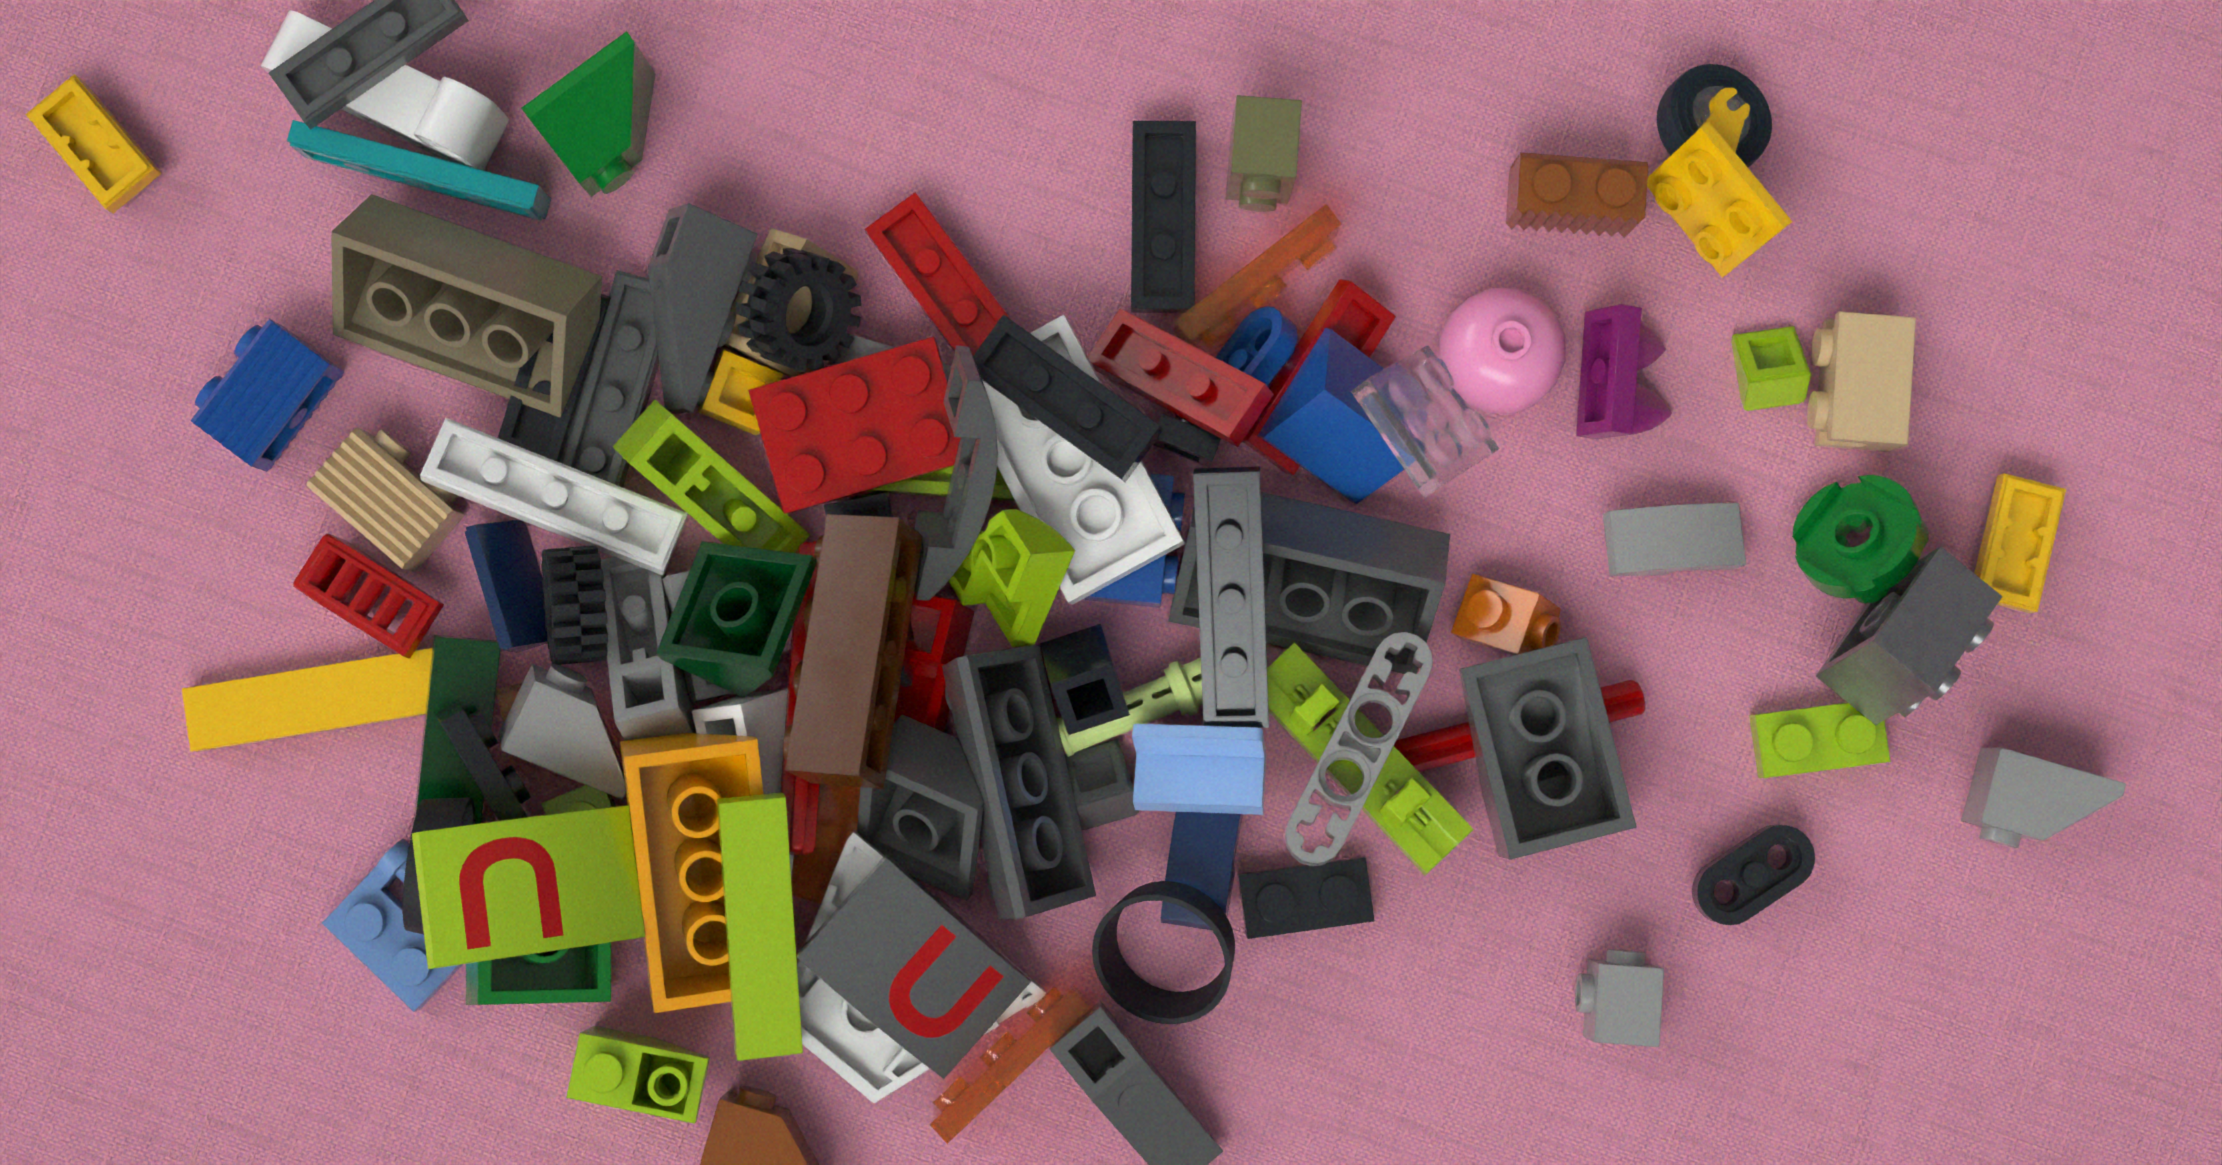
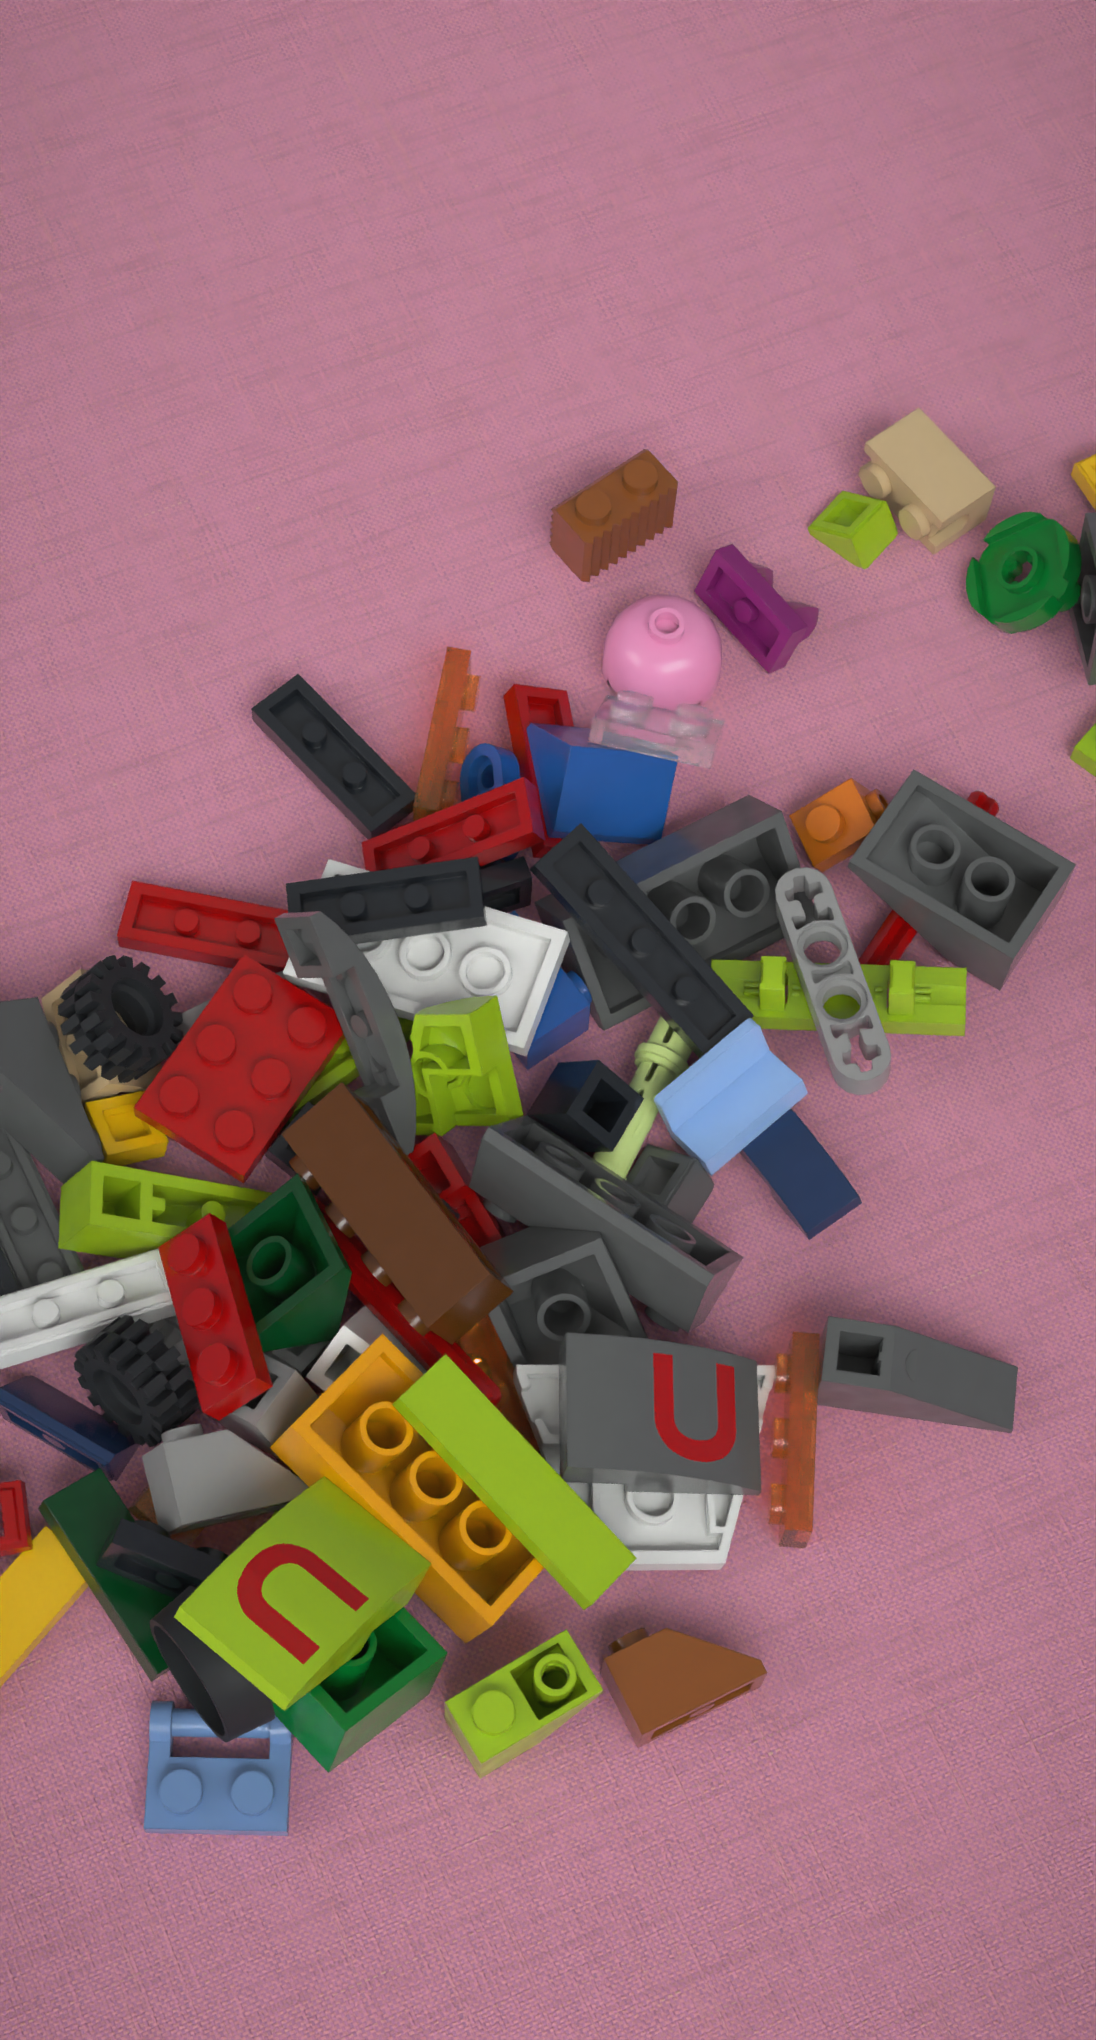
camera: 45 degrees left, 20 degrees down
black tyre [1092,881,1235,1024] -> none
olive brick [1226,95,1302,212] -> none
black plate [1237,857,1375,939] -> none
light grey slope [1603,503,1746,576] -> none
yellow plate [1647,64,1793,278] -> none
none -> red plate [158,1213,273,1421]

